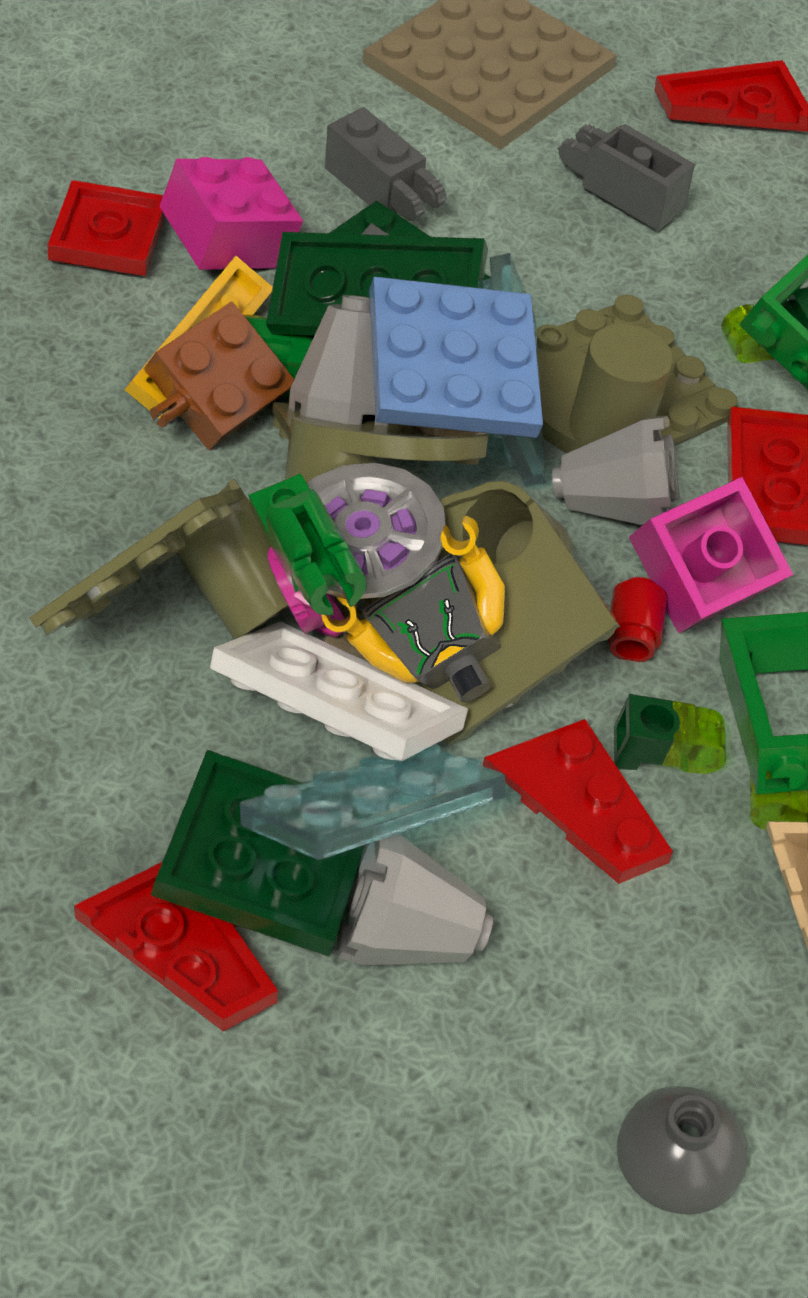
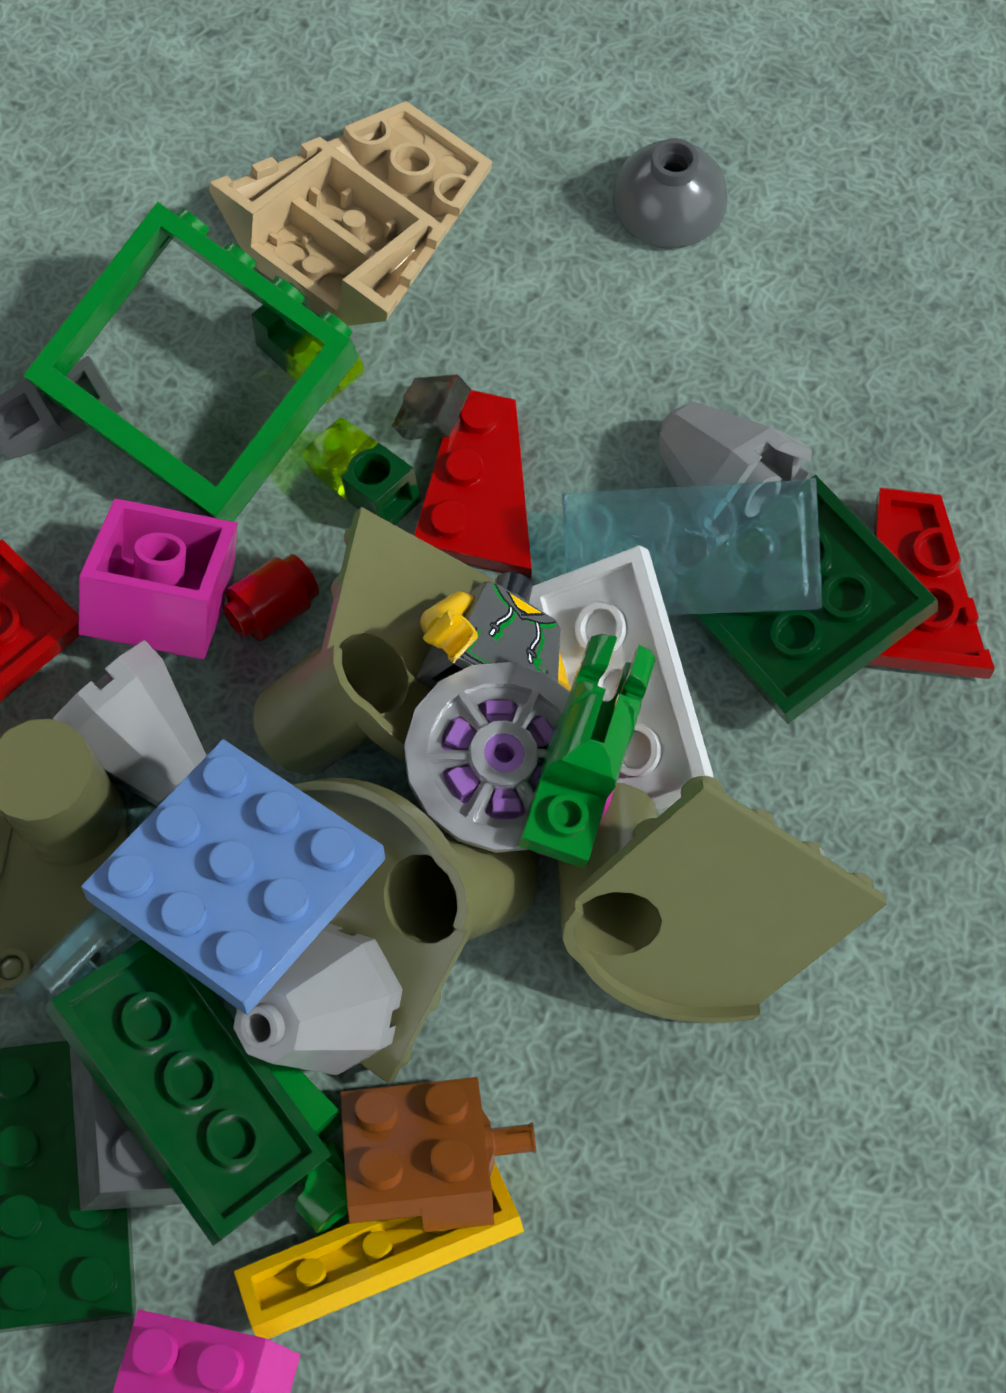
camera: 135 degrees left, 15 degrees up
none -> clear smoke plate [392,374,471,440]

